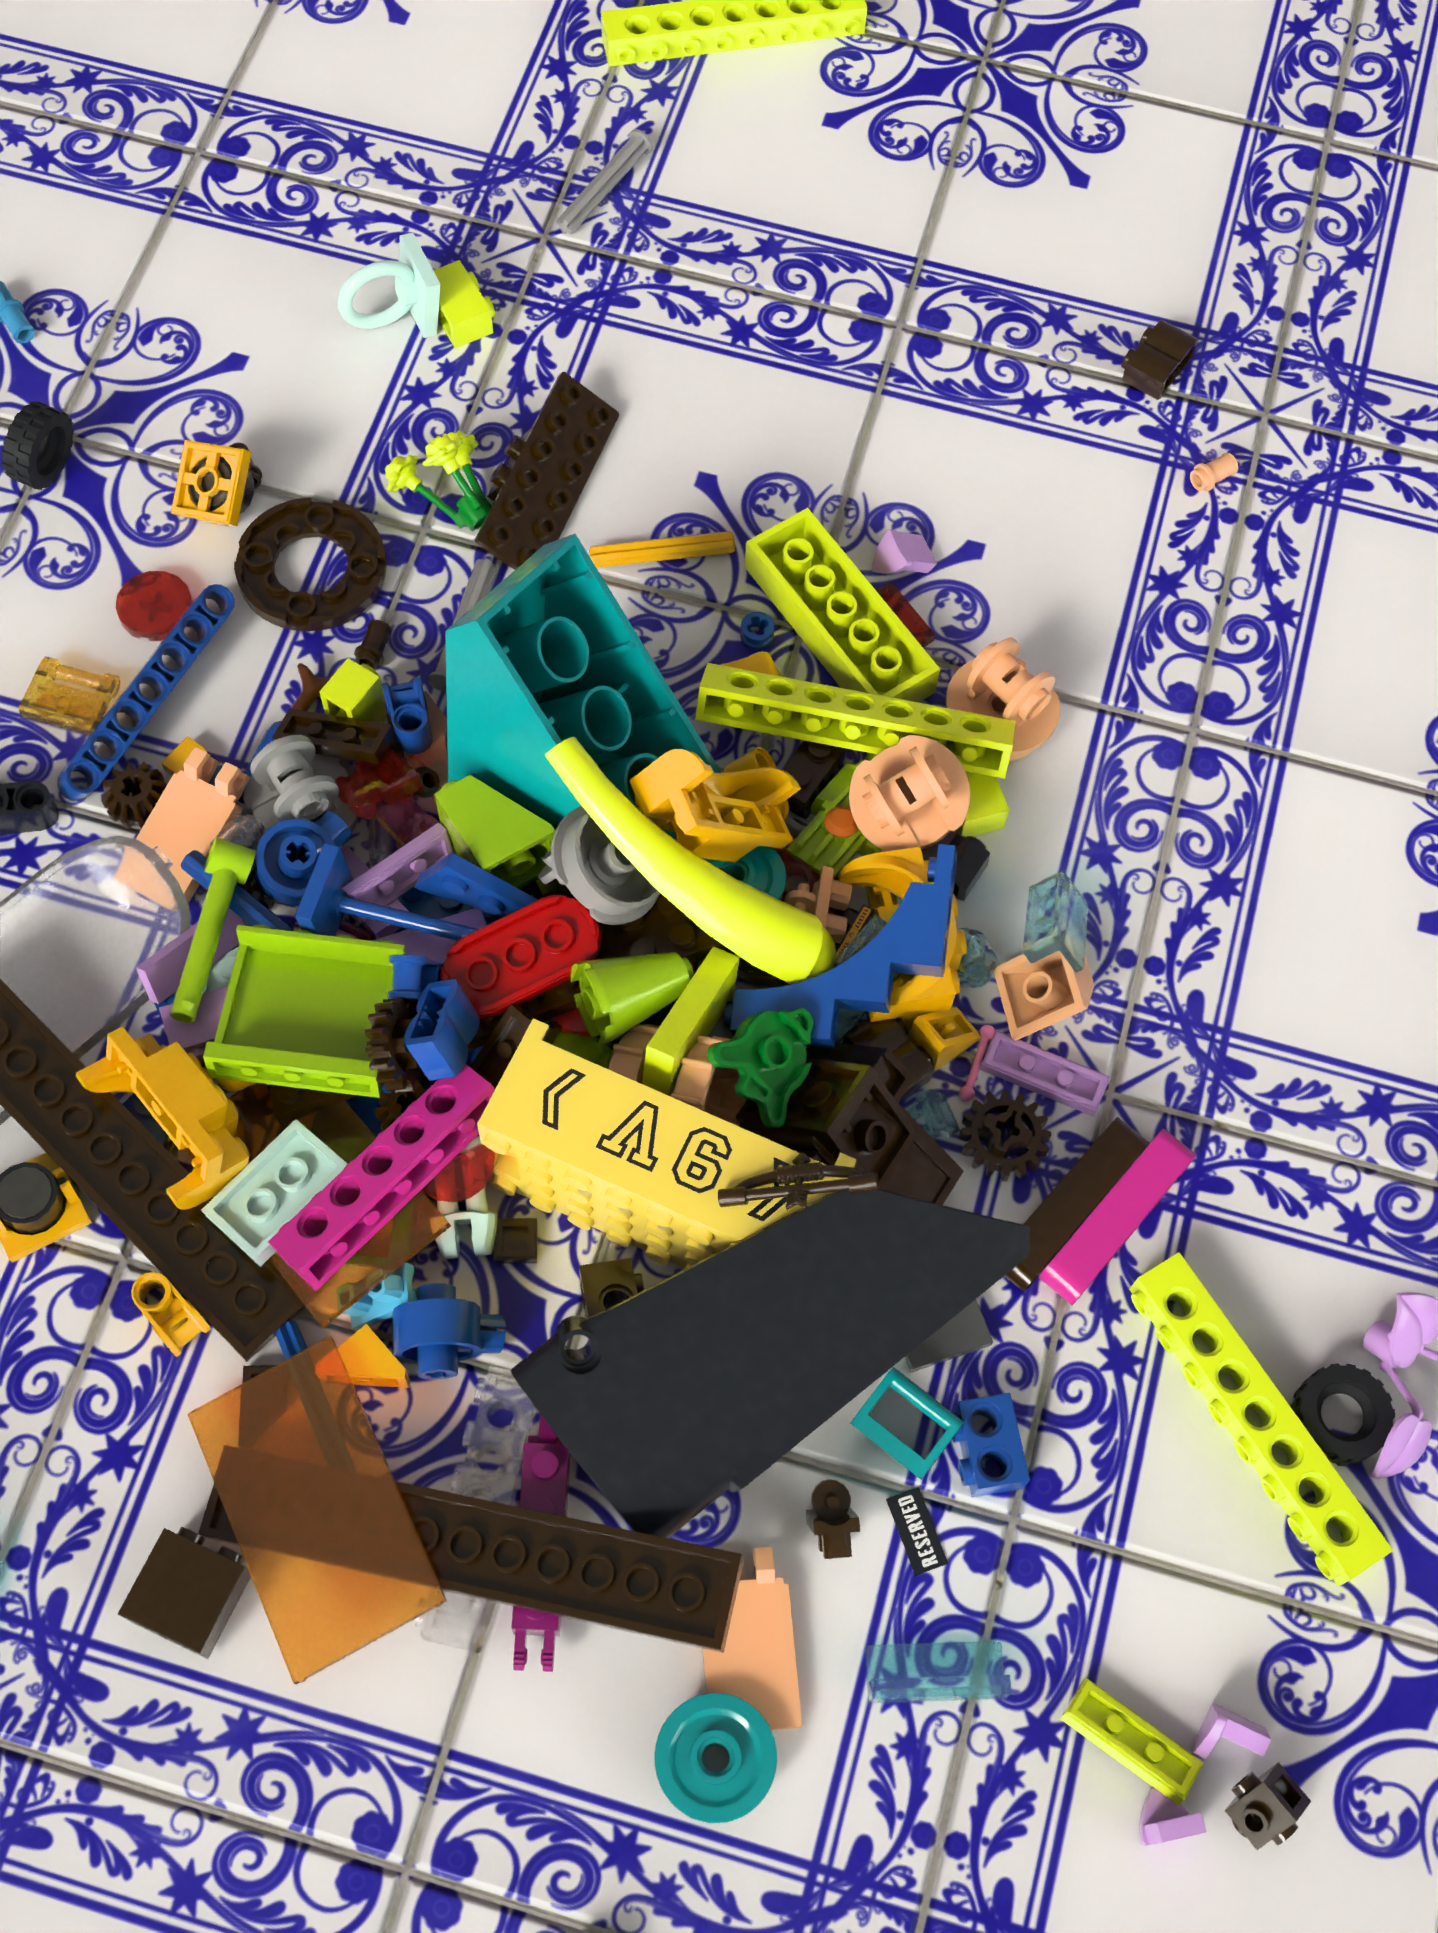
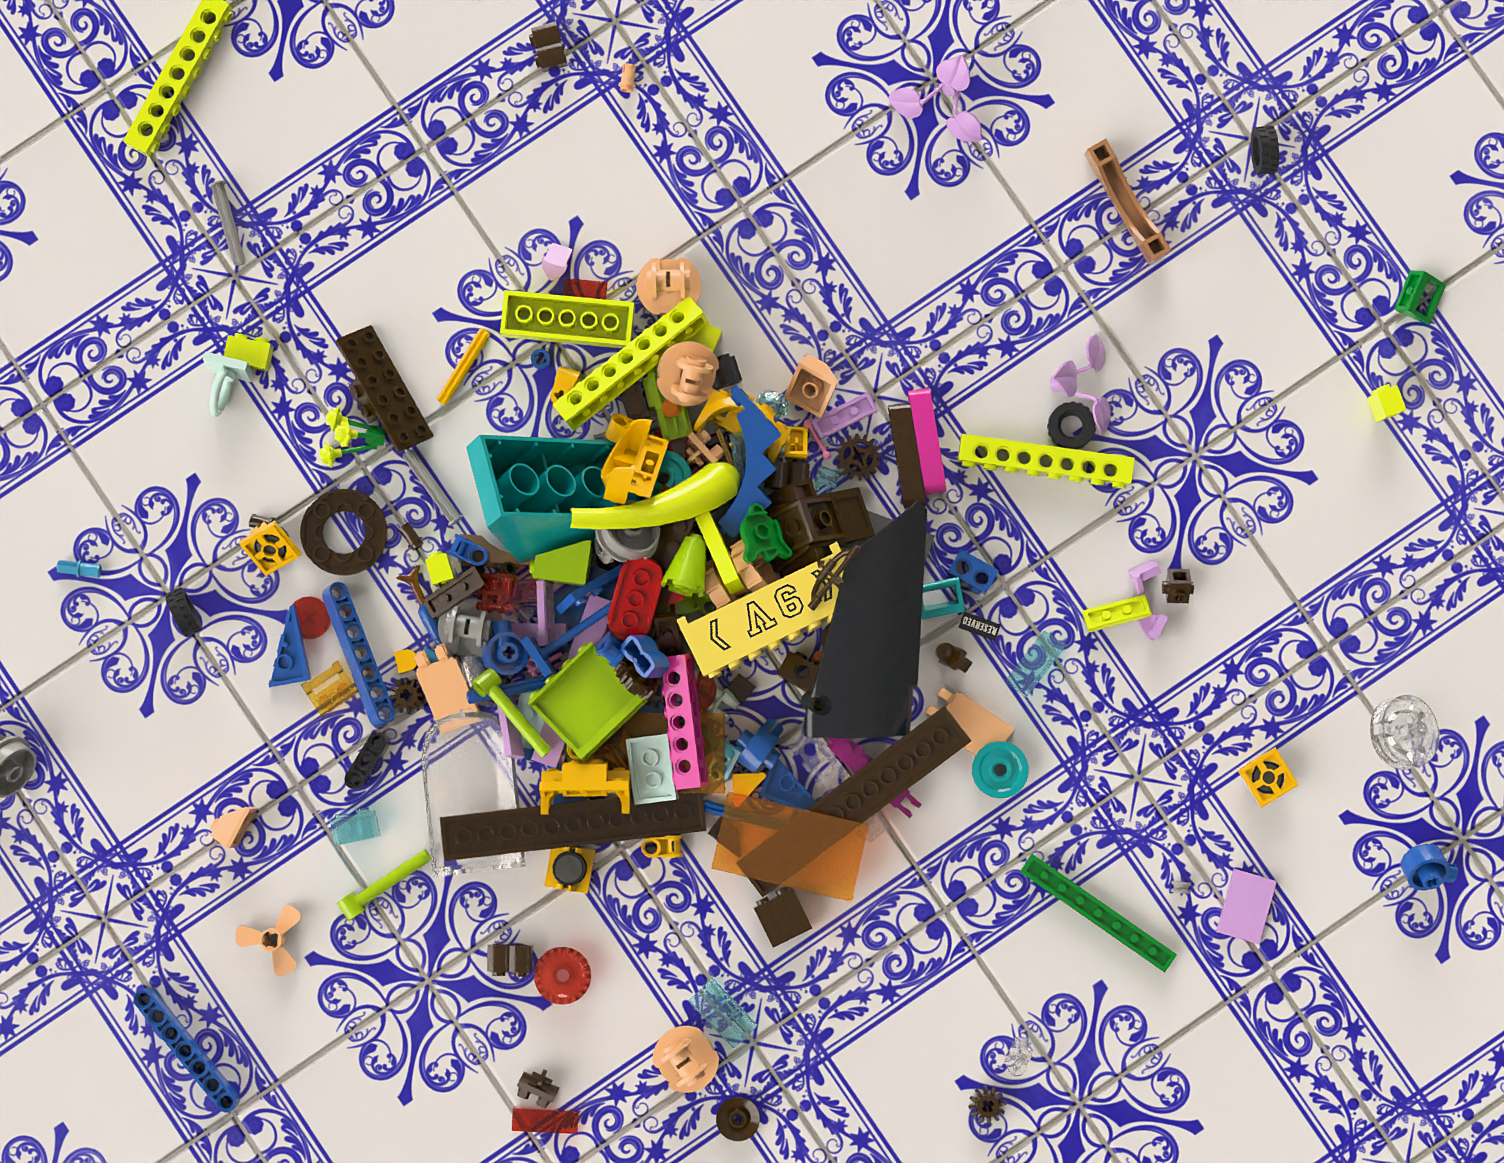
camera: 45 degrees left, 20 degrees up
clear light blue panel [1022,870,1088,973] -> none
none -> blue wing [268,605,311,688]
none -> blue wing [759,758,816,813]

